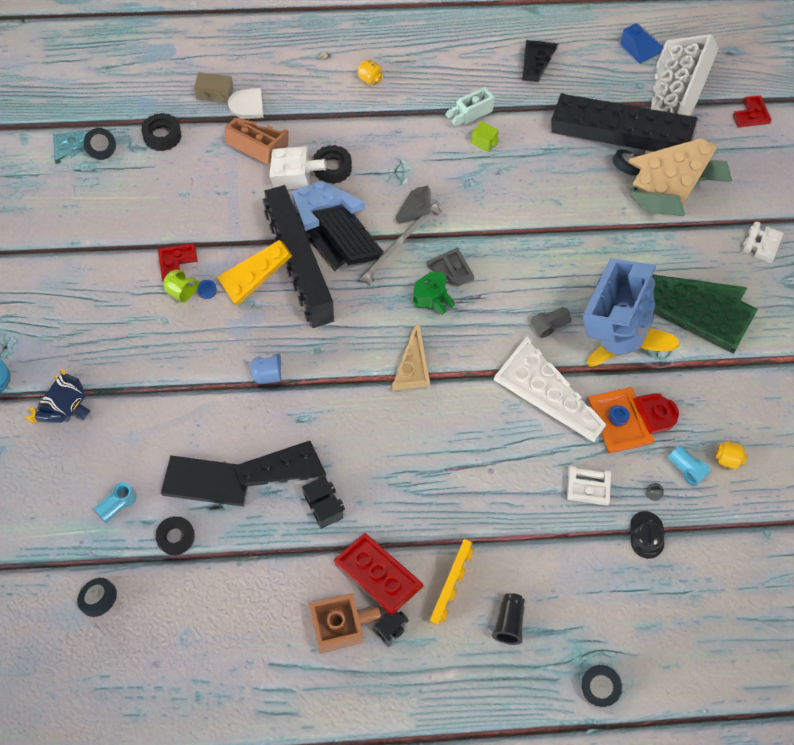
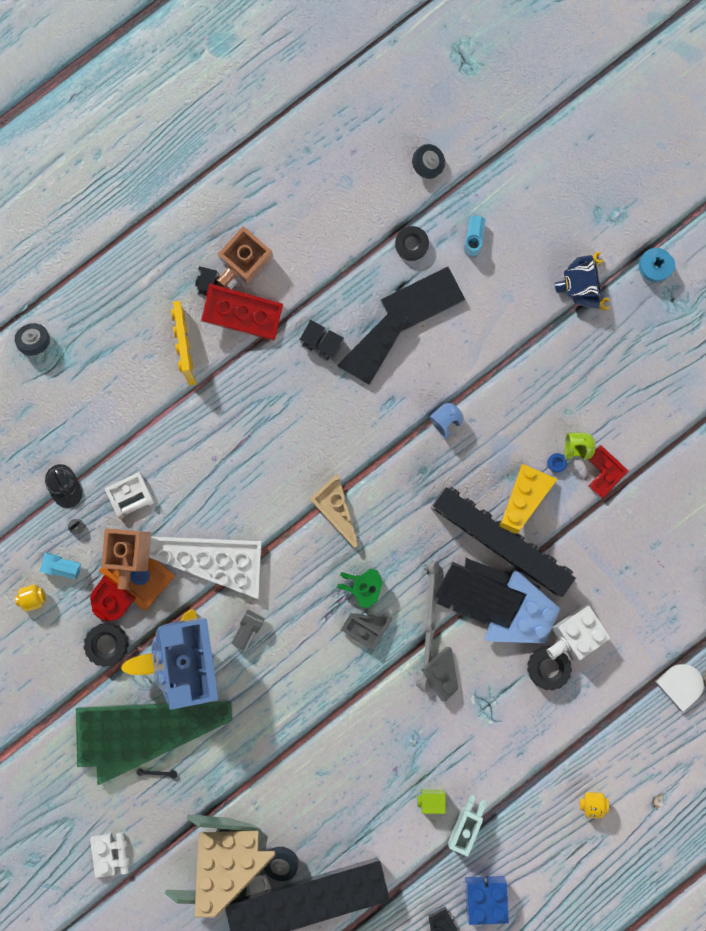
camera: 150 degrees right, 25 degrees up
nougat wedge [225,118,289,165] -> none
black plant [492,593,525,645] -> none
none -> black tyre [83,623,129,667]
none -> nougat brick [101,529,151,590]
none -> black hinge [136,768,177,779]
none -> blue piece [465,876,509,925]

